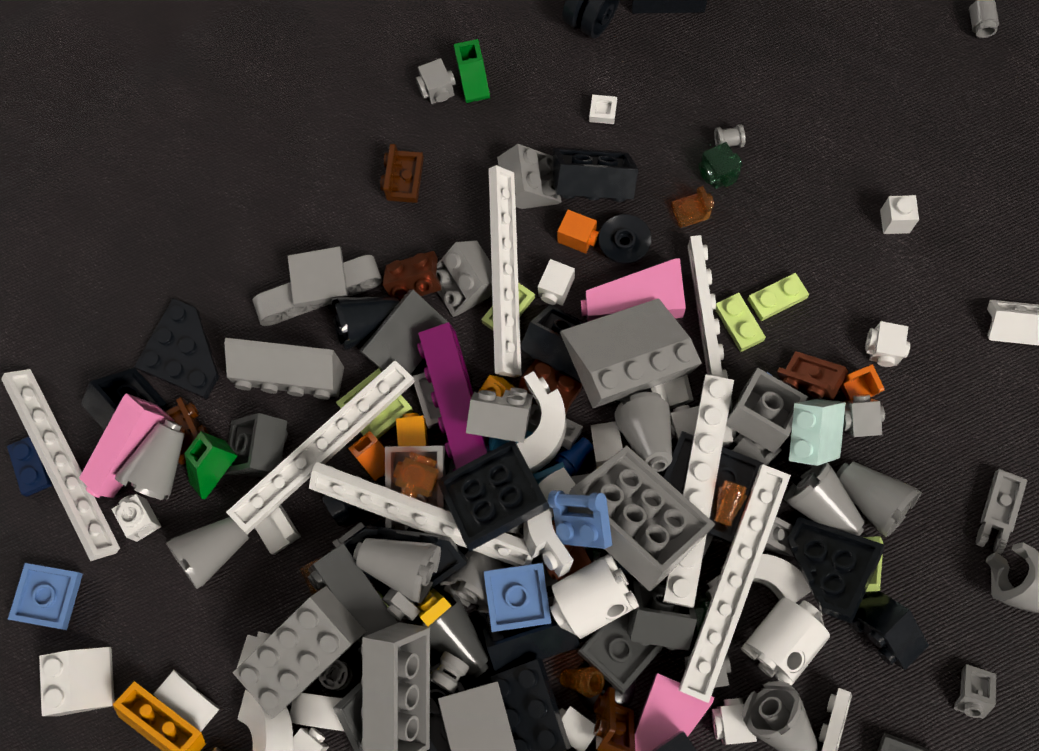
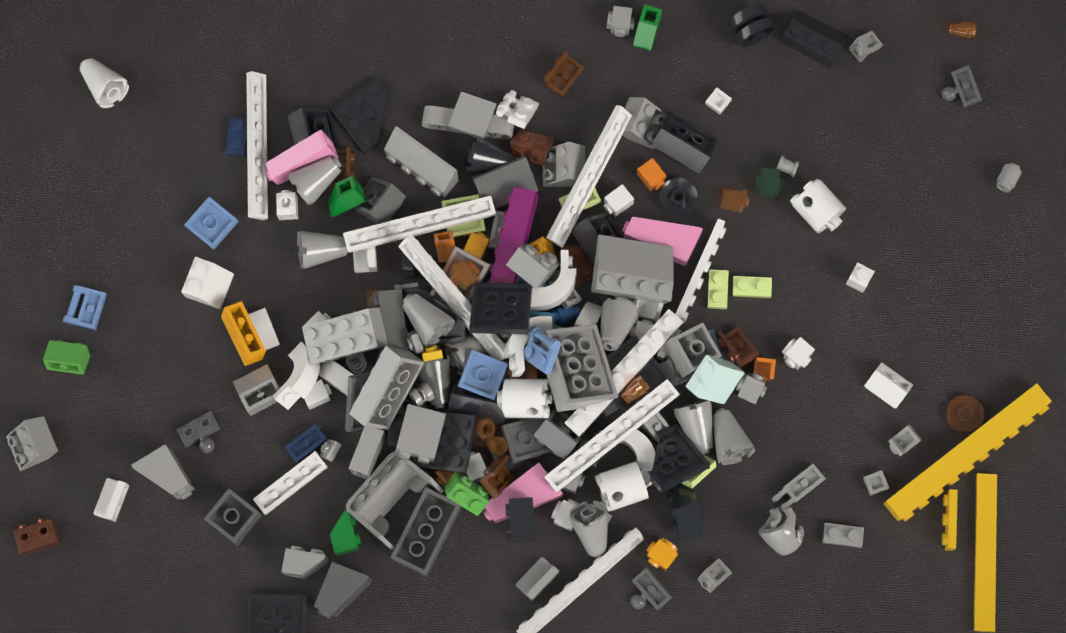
camera: 25 degrees right, 5 degrees up
none -> clear orange cone [476,419,495,438]
none -> white plate [496,90,539,129]
none -> light orange brick [647,538,678,571]
none -> white cylinder [790,179,846,233]

